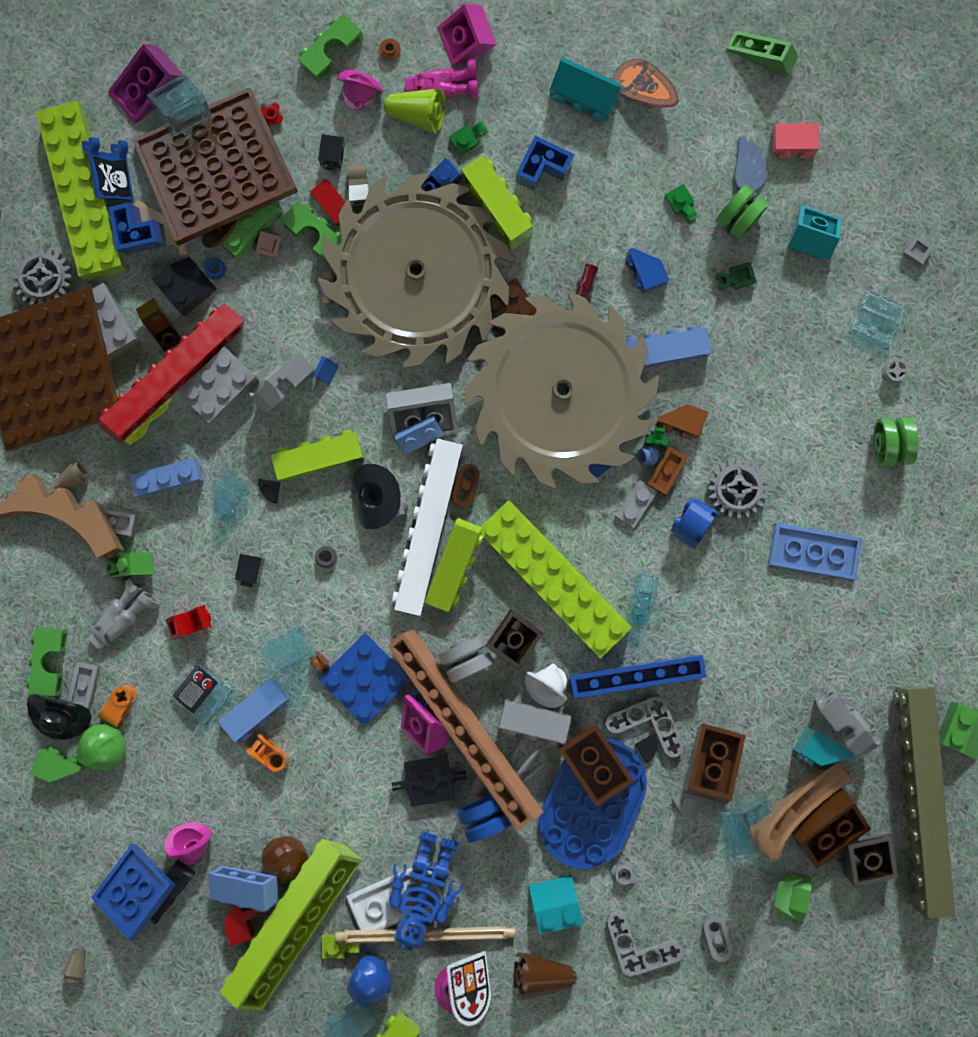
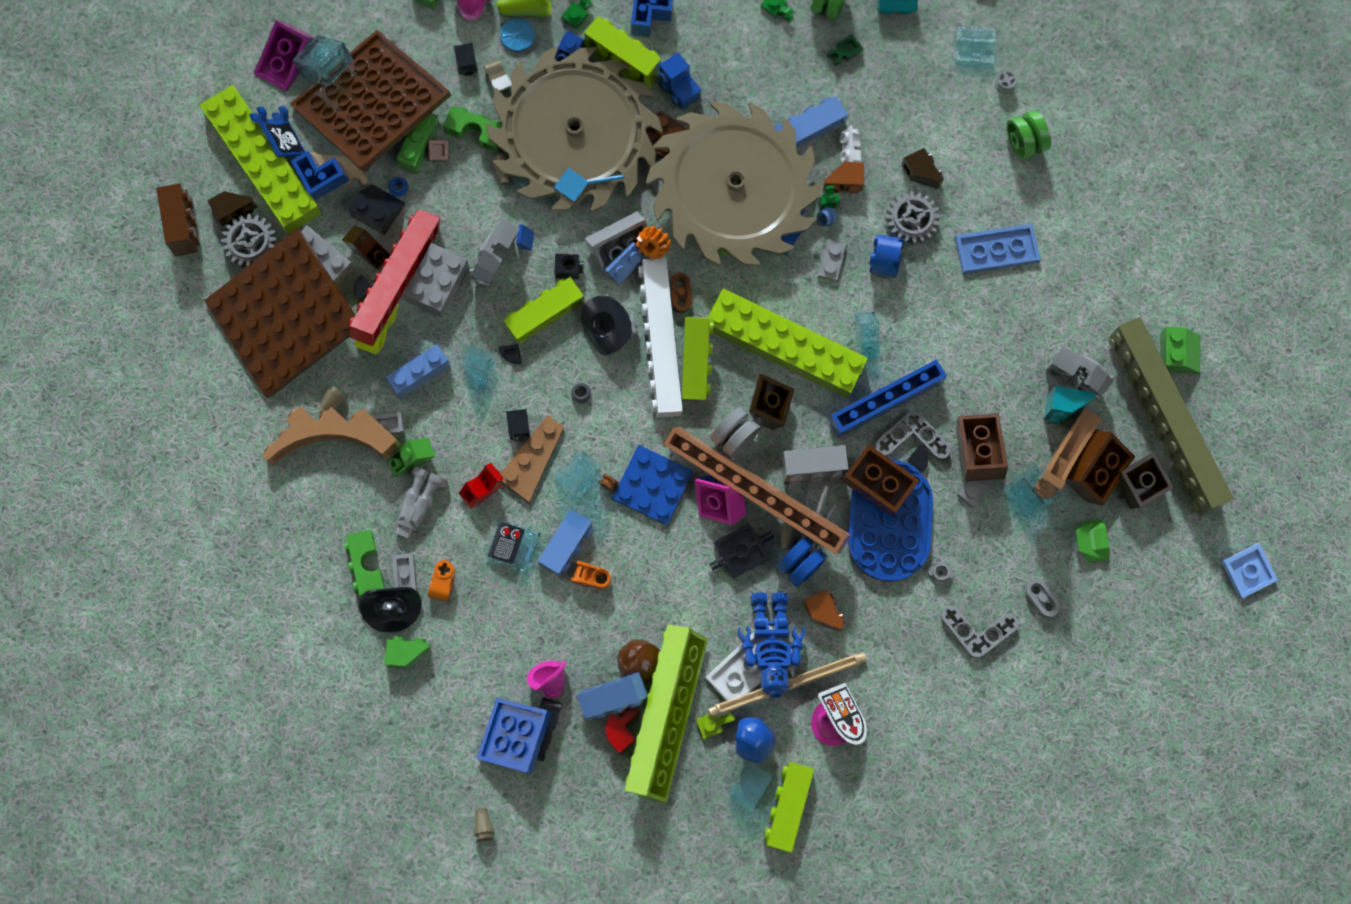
camera: 25 degrees left, 10 degrees down
bright green piece [76,724,126,772] -> none
reddish brown piece [202,220,236,248] -> none
red plate [260,103,284,127] -> none
red tile [310,178,354,226] -> none
reddish brown cone [513,952,577,1000] -> none
white helmet [525,664,567,708] -> none
teal slope [529,875,583,934] -> none
dark red pin [571,263,599,305] -> none
blue slope [625,248,669,294] -> none
dark orange plate [647,446,688,495] -> none
none -> dark brown slope [207,191,257,226]
none -> black tile [354,274,373,302]
none -> dark azure wheel [500,18,535,52]
none -> medium nougat wing [500,415,564,503]
none -> dark azure piece [554,168,624,202]
none -> black brick [554,254,583,279]
none -> orange gear [636,225,671,261]
none -> blue brick [658,52,701,110]
none -> dark orange slope [803,590,845,632]
none -> white hinge [840,125,861,163]
none -> dark brown slope [901,148,944,189]
none -> light blue plate [1221,543,1278,598]

